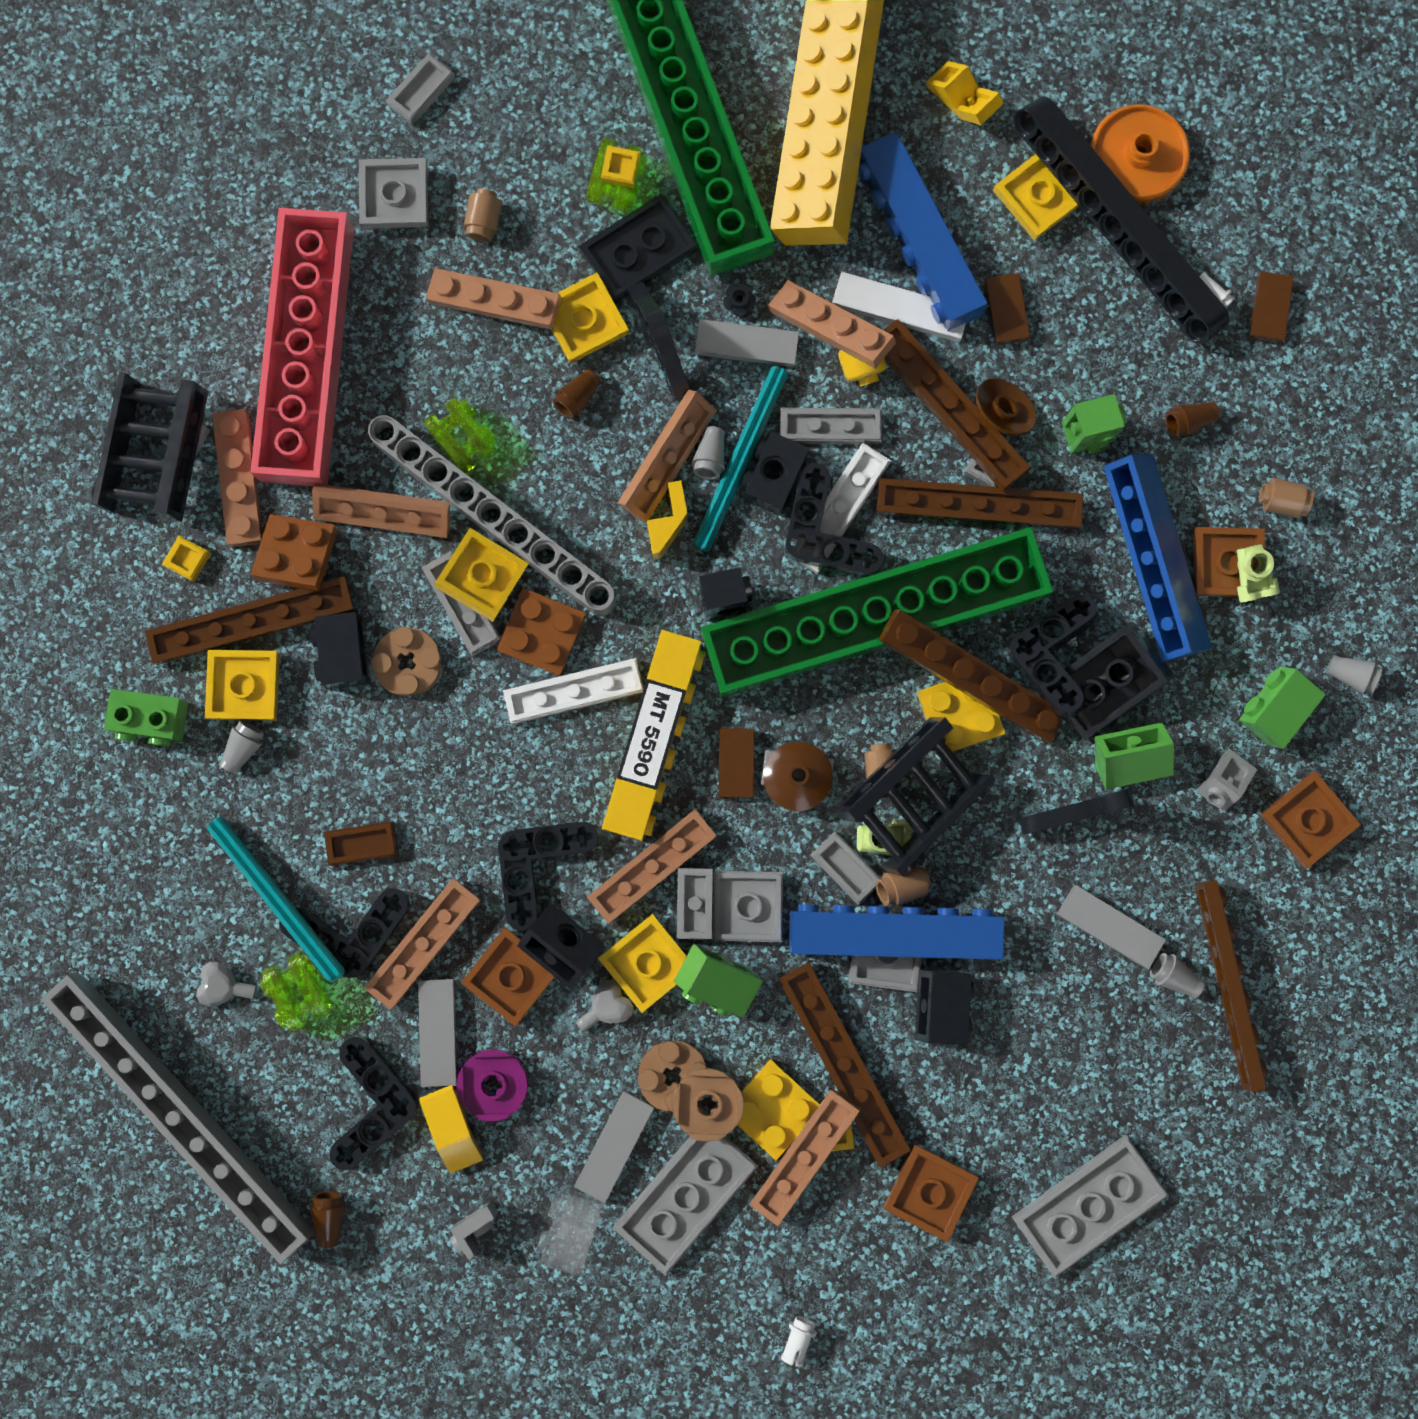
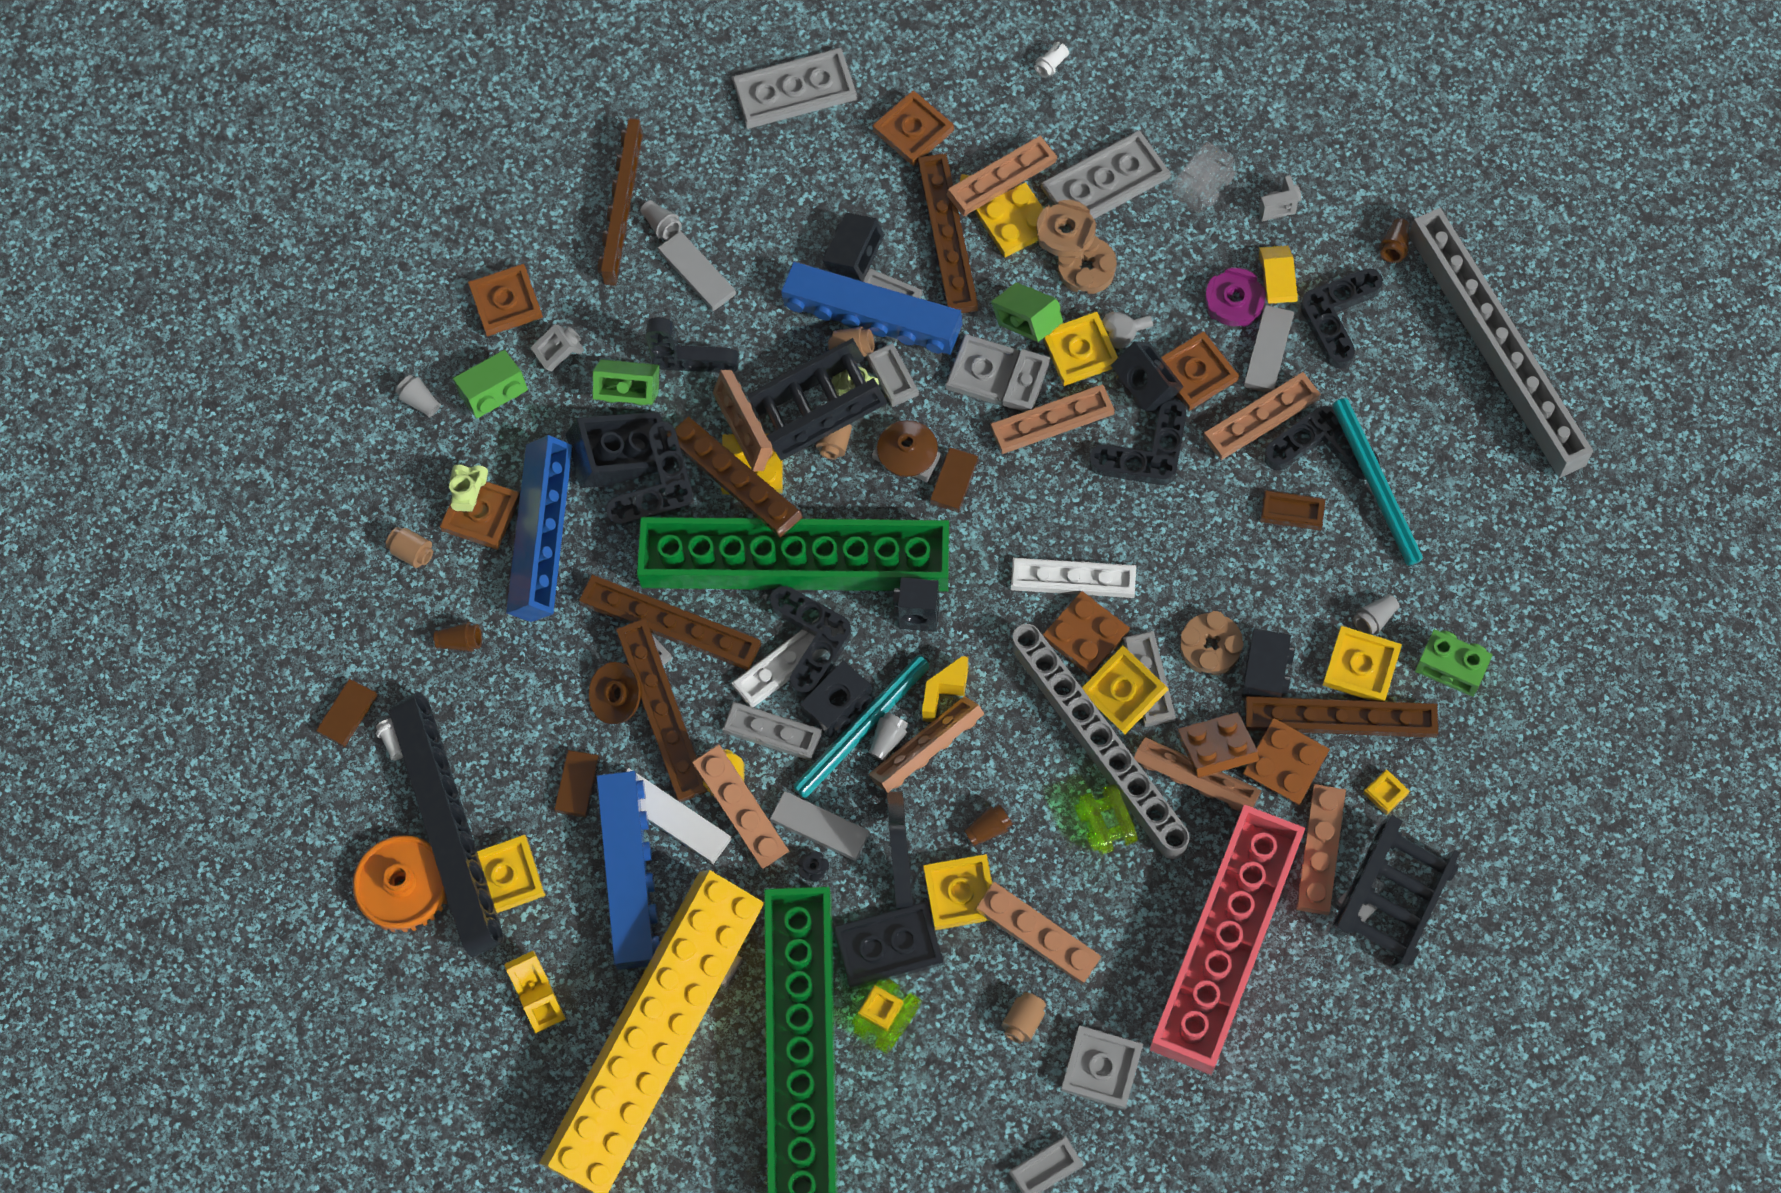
camera: 155 degrees left, 15 degrees down
light grey rock [196,961,257,1007] -> none
clear neon green brick [259,950,332,1033] -> none
light grey tile [574,1090,654,1203] -> none
brick [602,630,706,842] -> none
bright green brick [1062,394,1126,454] -> none
none -> nougat plate [713,370,772,471]
none -> dark orange plate [1178,712,1259,778]

